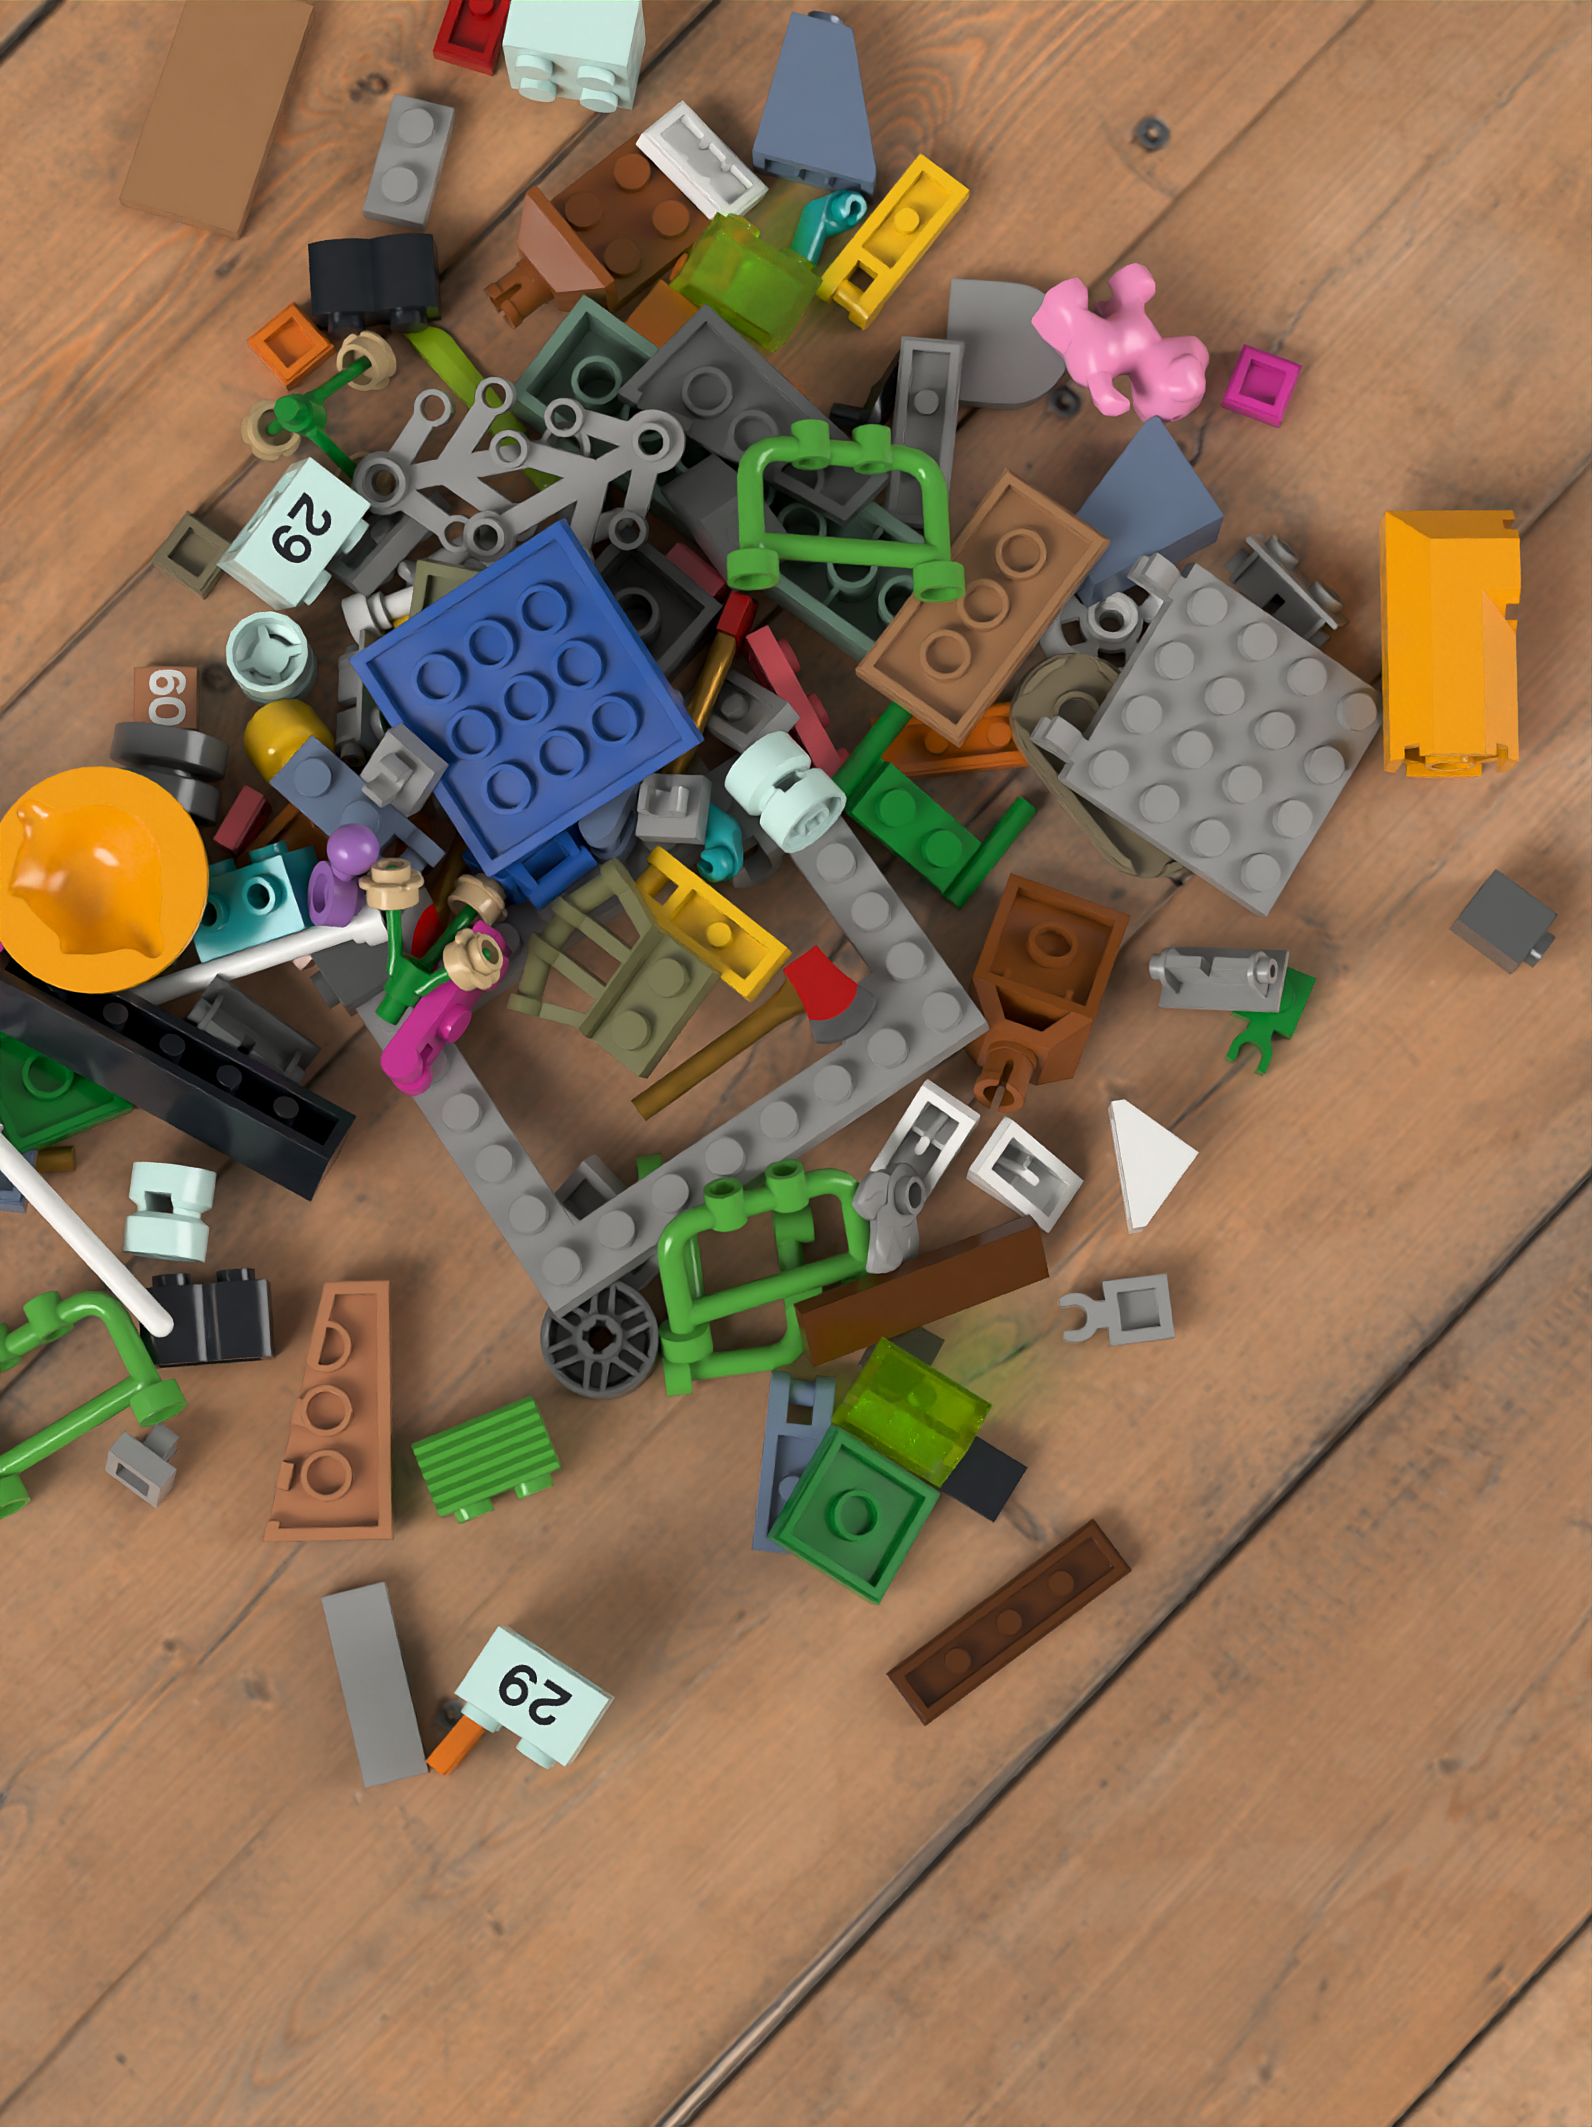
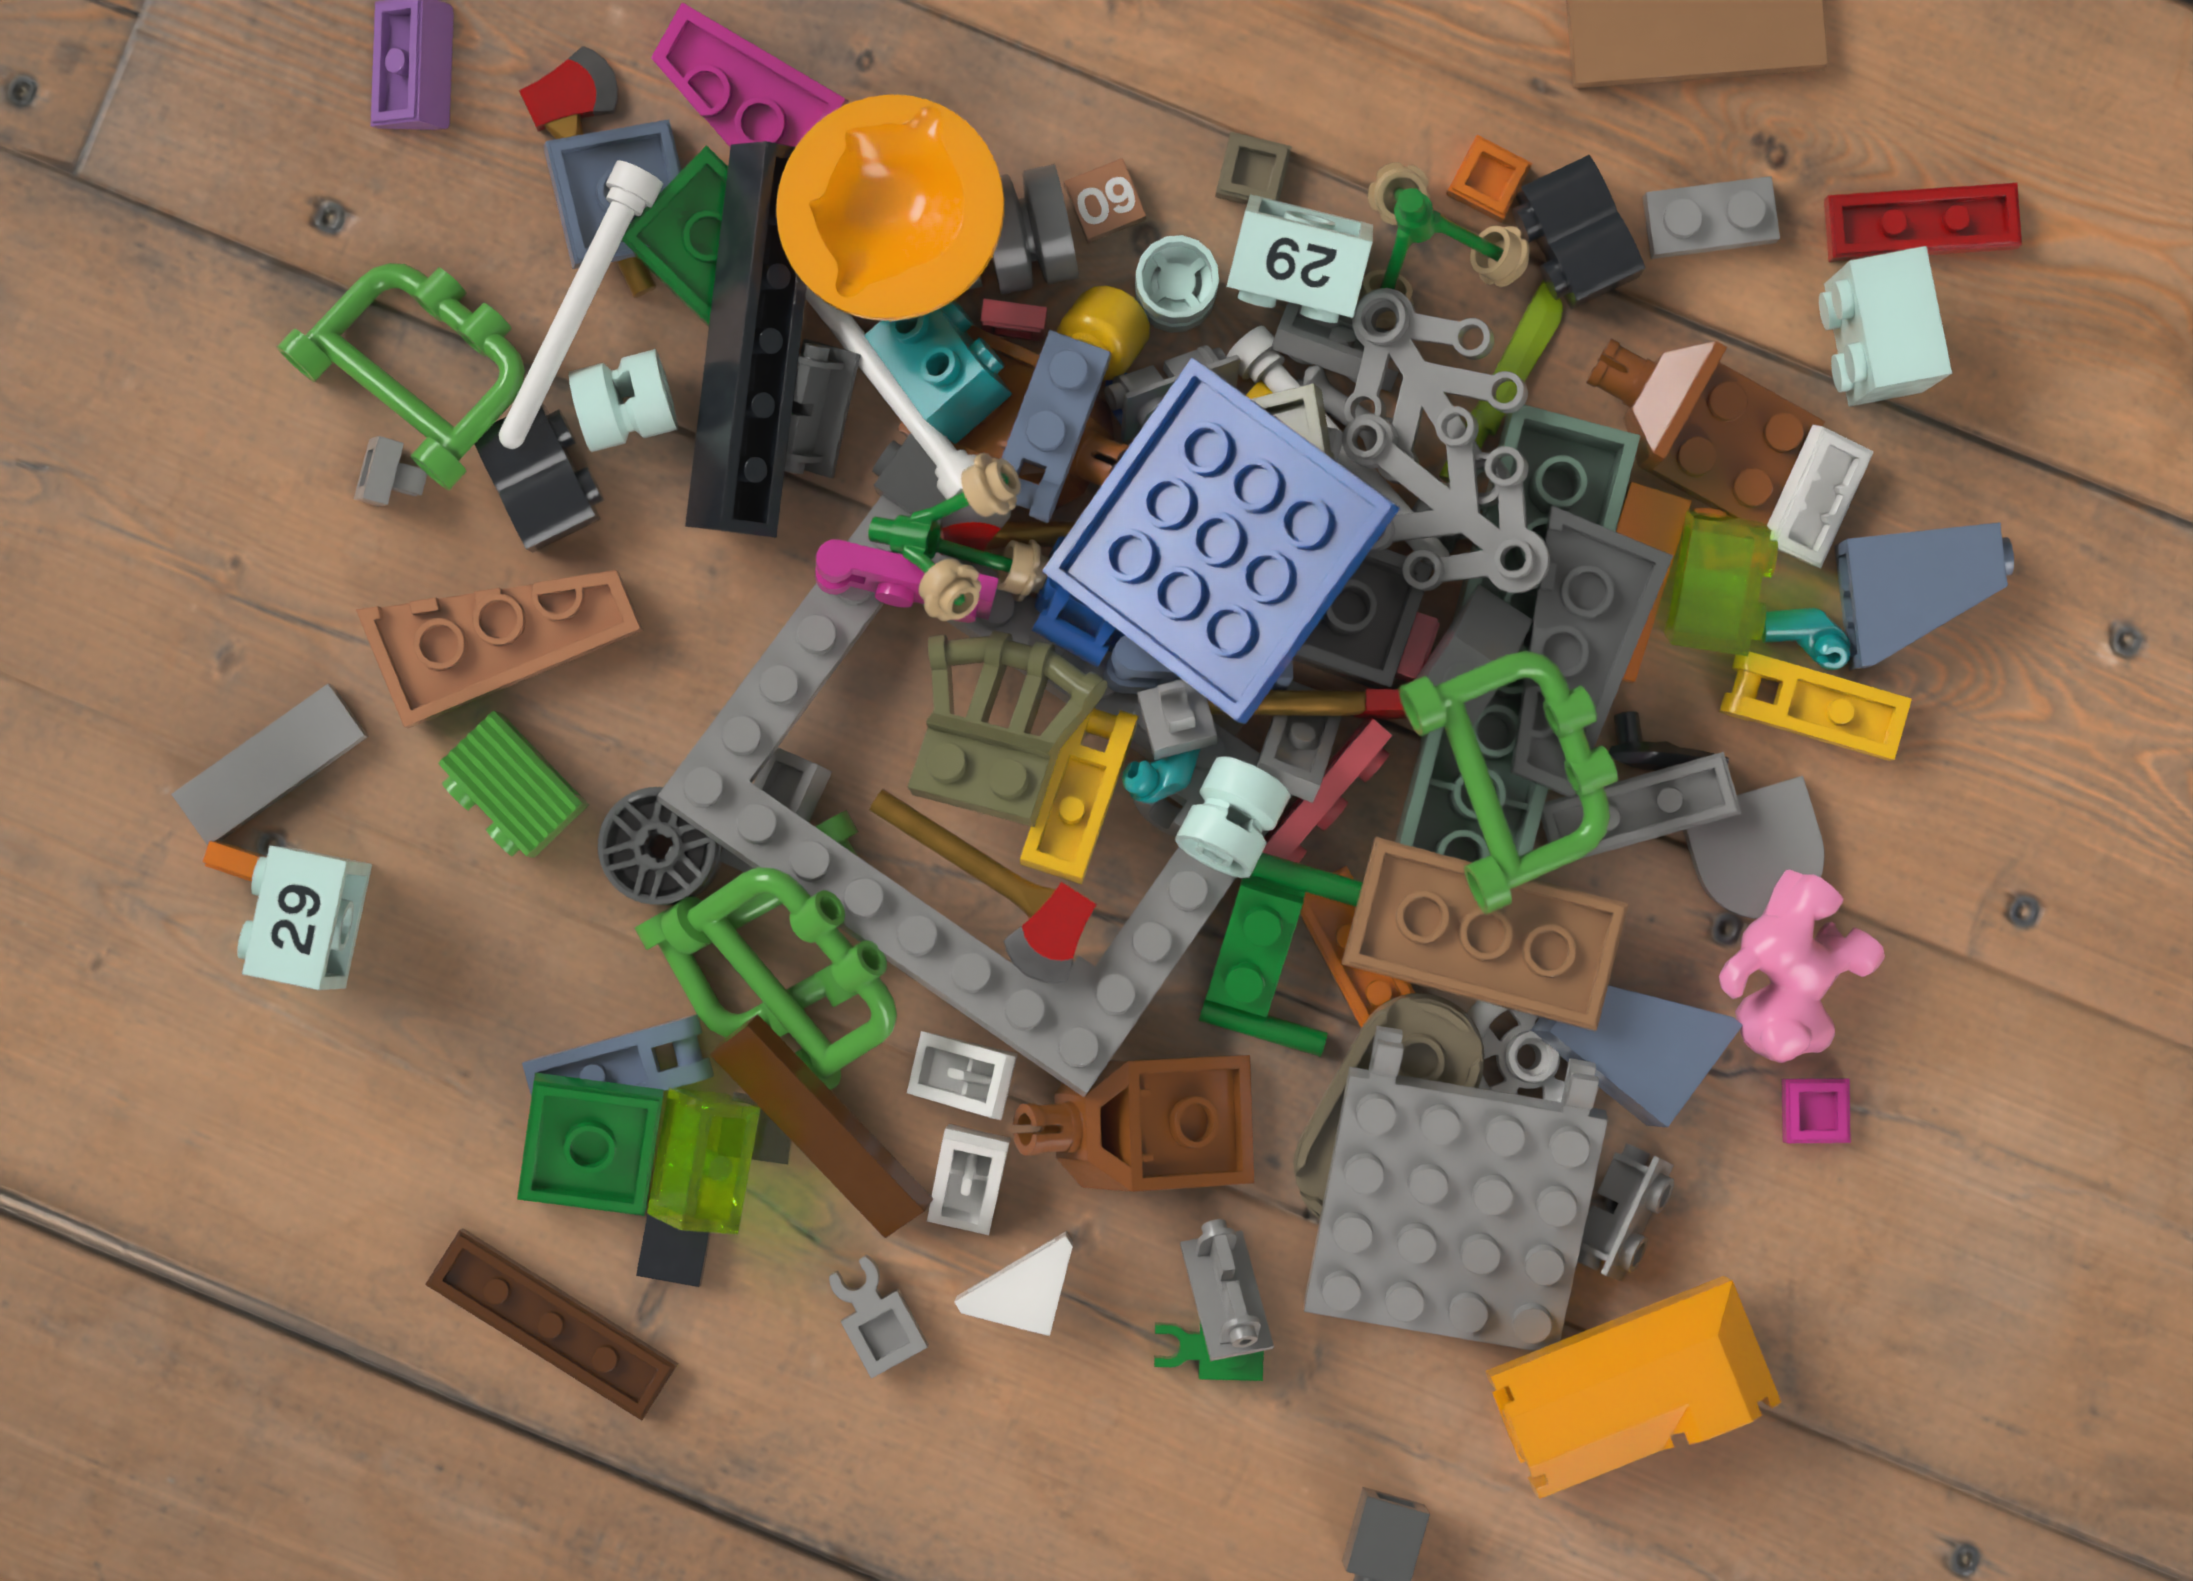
camera: 65 degrees right, 5 degrees up
medium lavender plate [307,823,379,928] -> none
light grey tile [360,723,449,818] -> none
light grey plate [852,1163,925,1274] -> none

